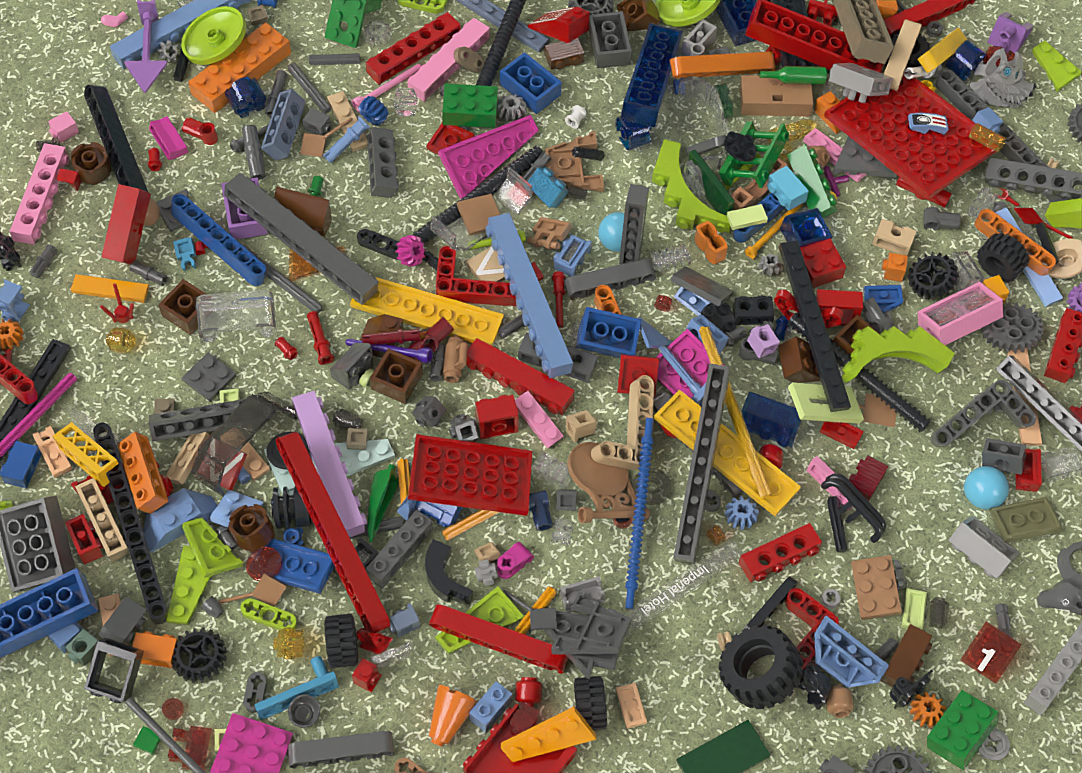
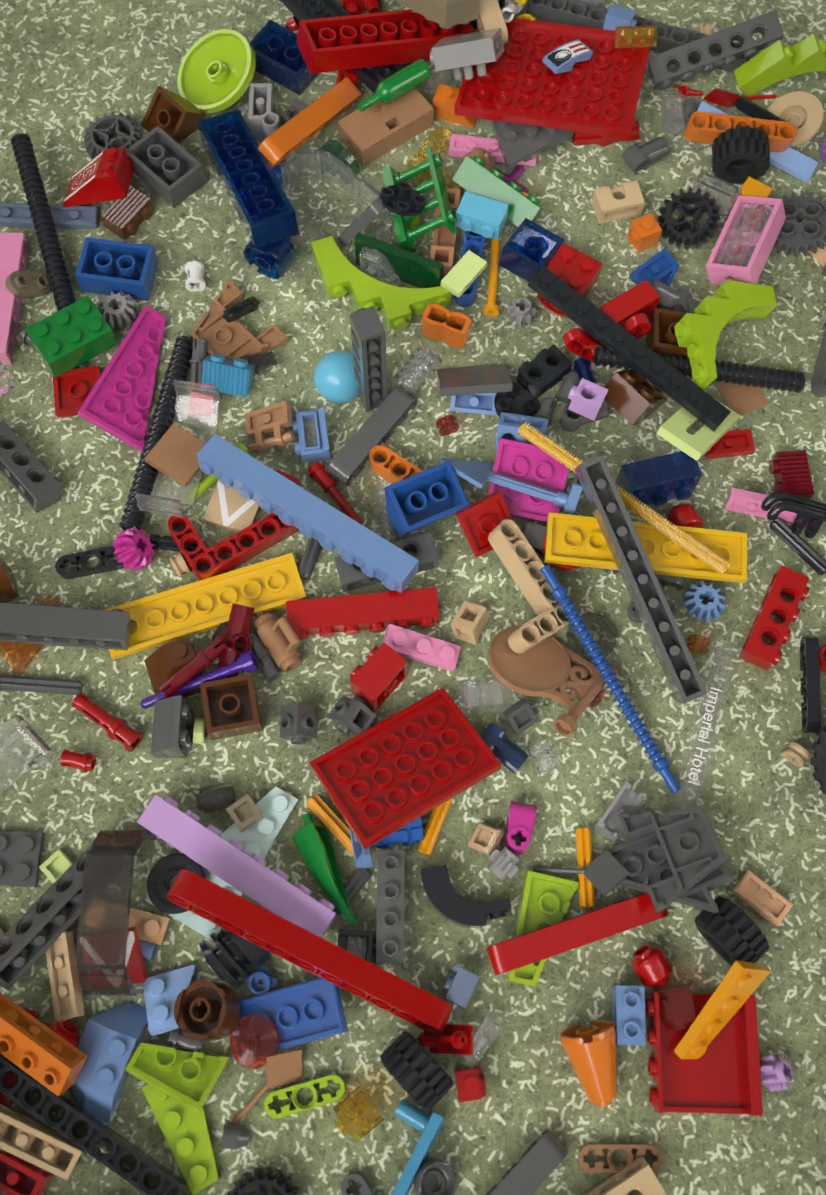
camera: 35 degrees left, 10 degrees up
none -> tan bush [169,553,190,578]

